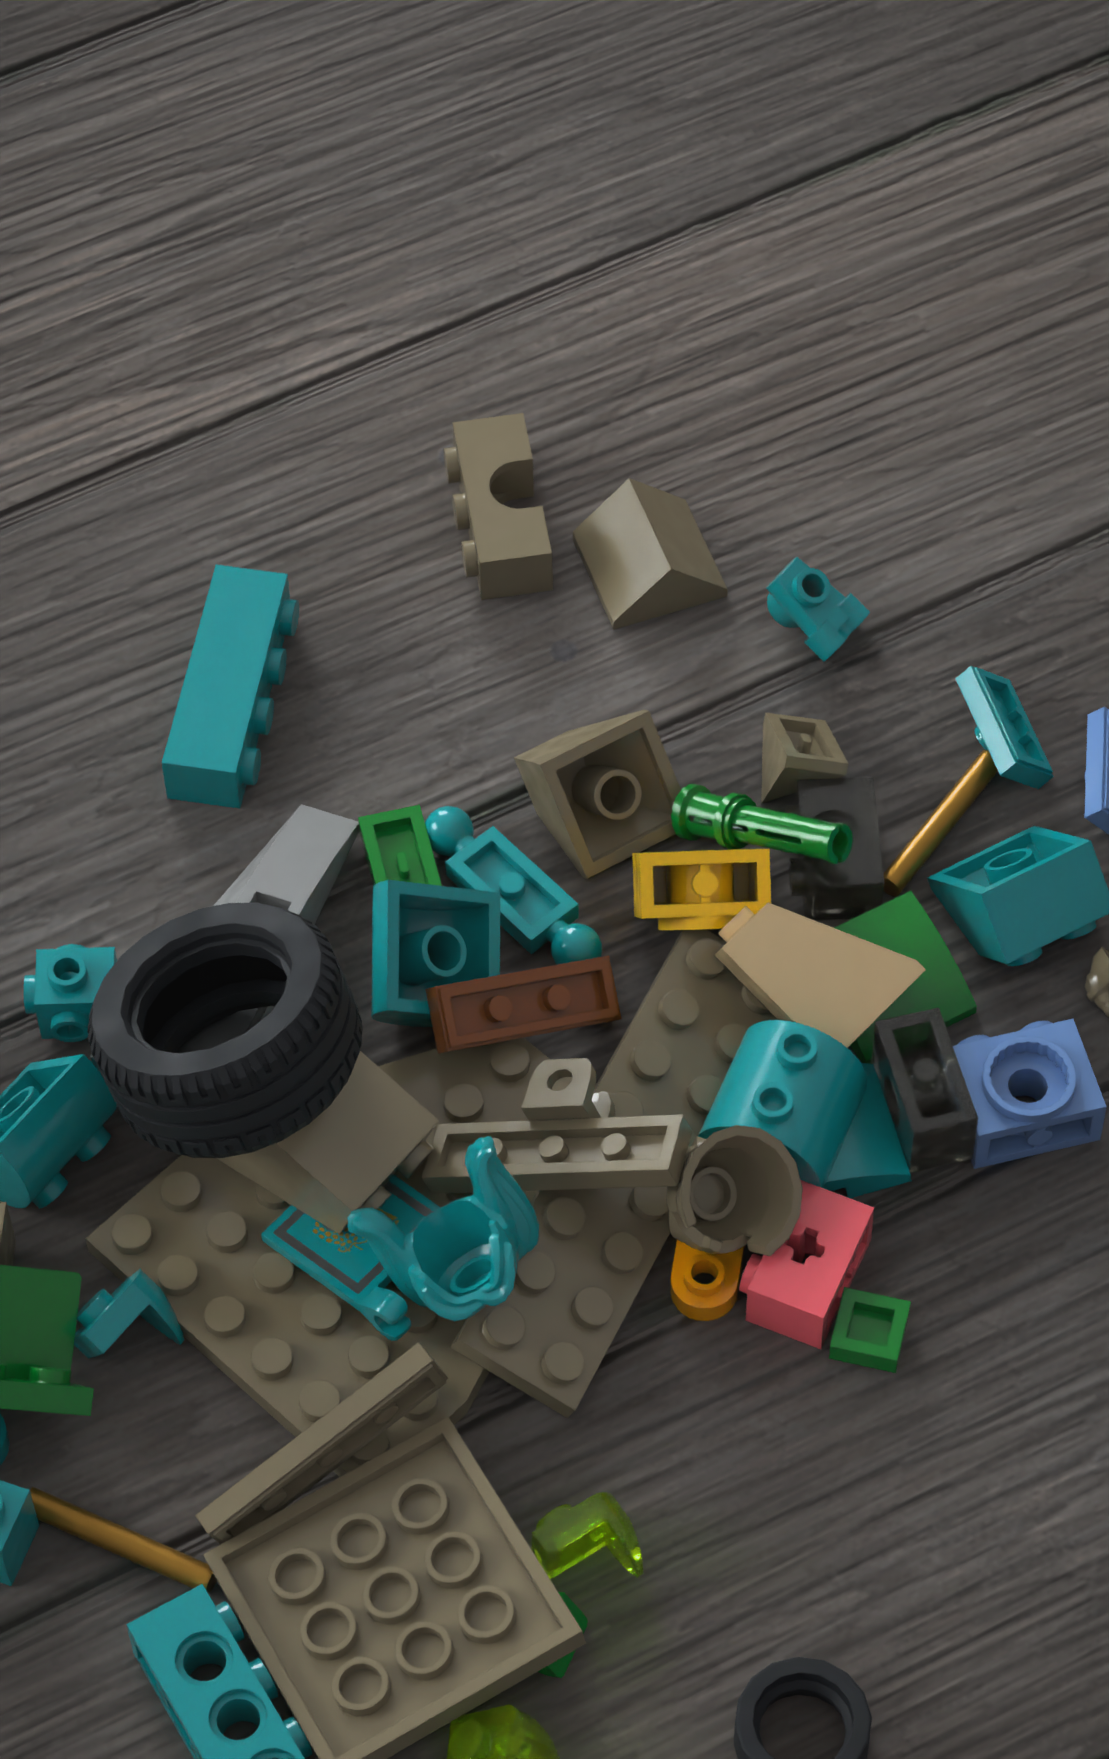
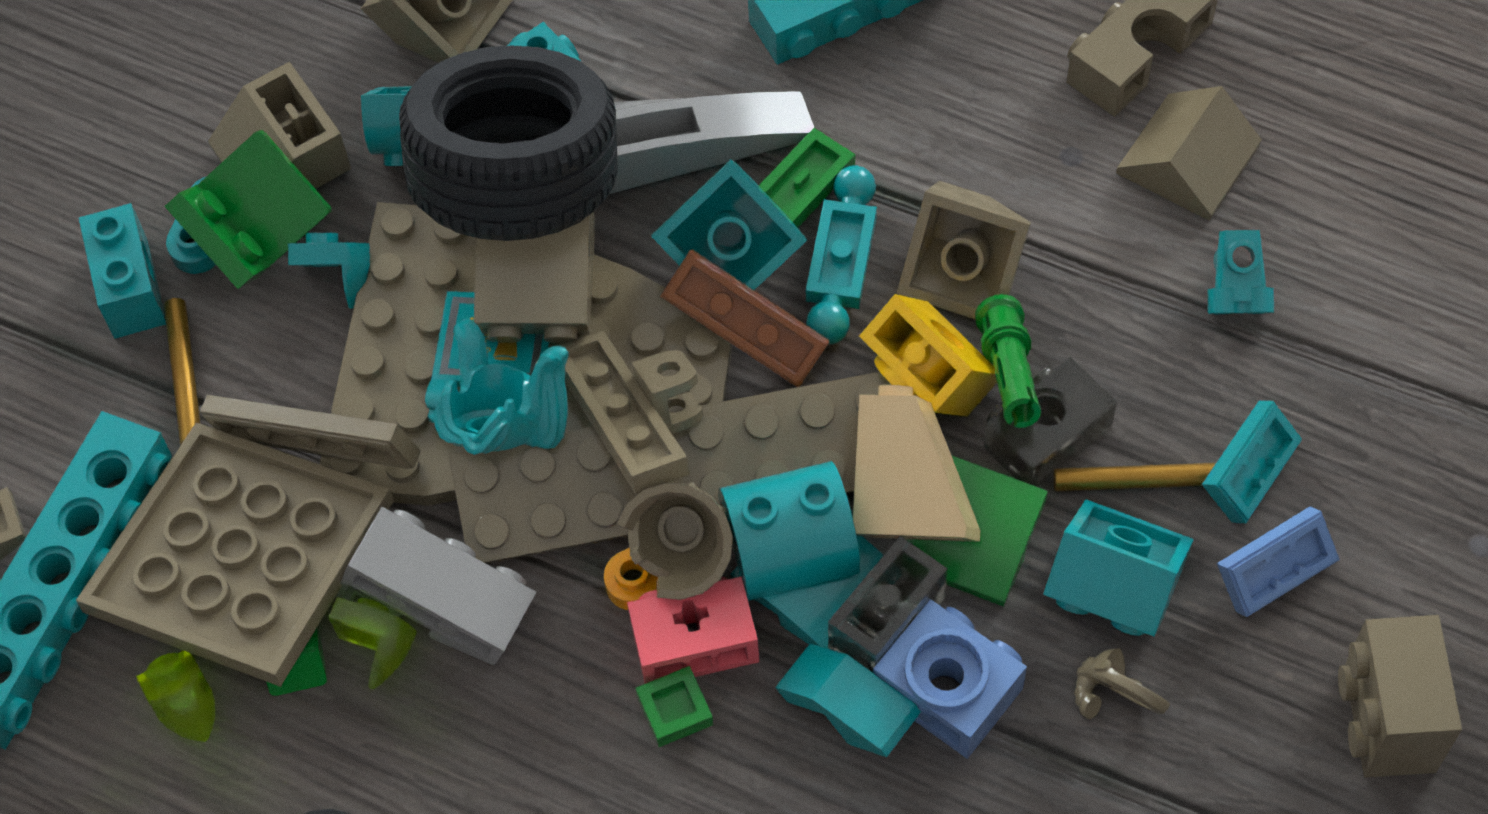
camera: 55 degrees right, 5 degrees up
dark tan slope [761,712,849,804] -> none
none -> light grey wedge [336,507,536,665]
none -> teal slope [775,644,921,757]

